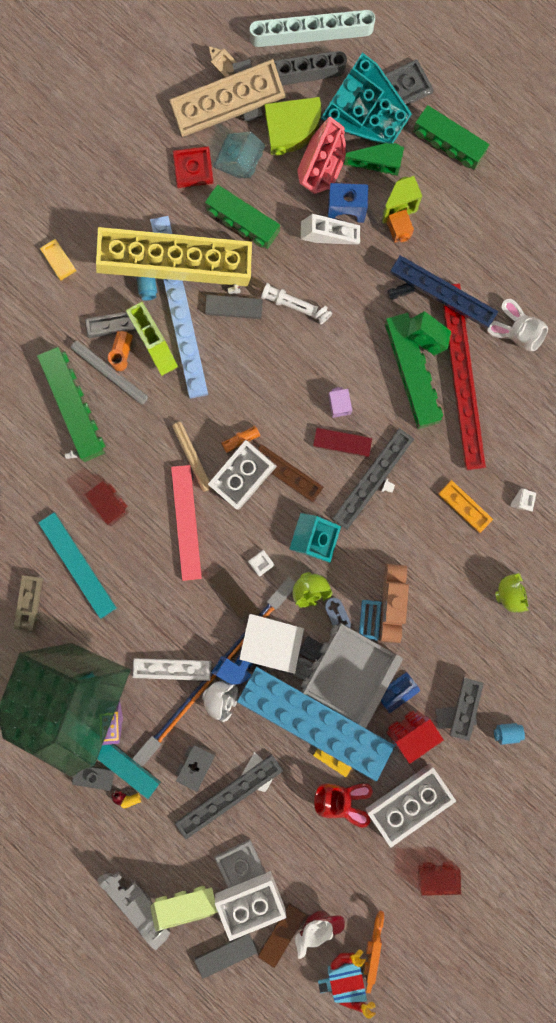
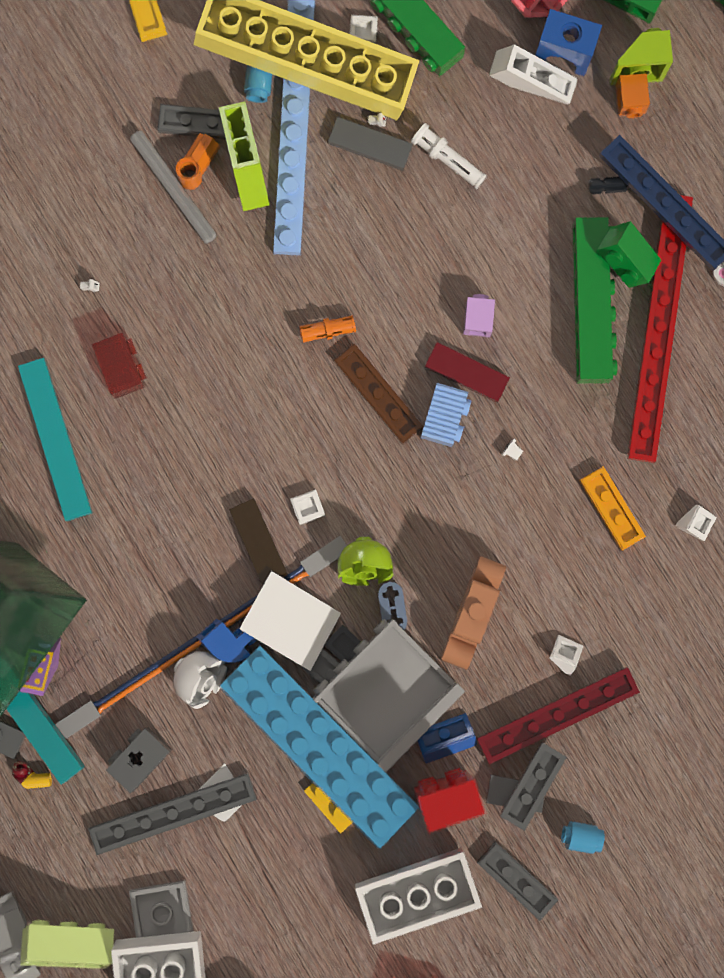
camera: 15 degrees right, 0 degrees up
green brick [38,347,106,462] -> none
white tile [133,658,212,681] -> none
coral tile [171,465,202,581] -> none
tan axle [172,422,212,492] -> none
white brick [208,440,277,510] -> none
teal slope [289,513,341,563] -> none
white bush [314,306,332,325] -> none
red piece [314,783,373,828] -> none
dark grey tile [332,428,414,530] -> none
dark azure tile [359,600,382,640] -> none
lime cylinder [495,573,529,613] -> none
none -> white tile [350,15,378,44]
none -> light blue brick [421,383,472,447]
none -> dark red plate [476,667,640,764]
none -> dark grey tile [477,841,558,921]
none -> white slope [550,635,583,676]

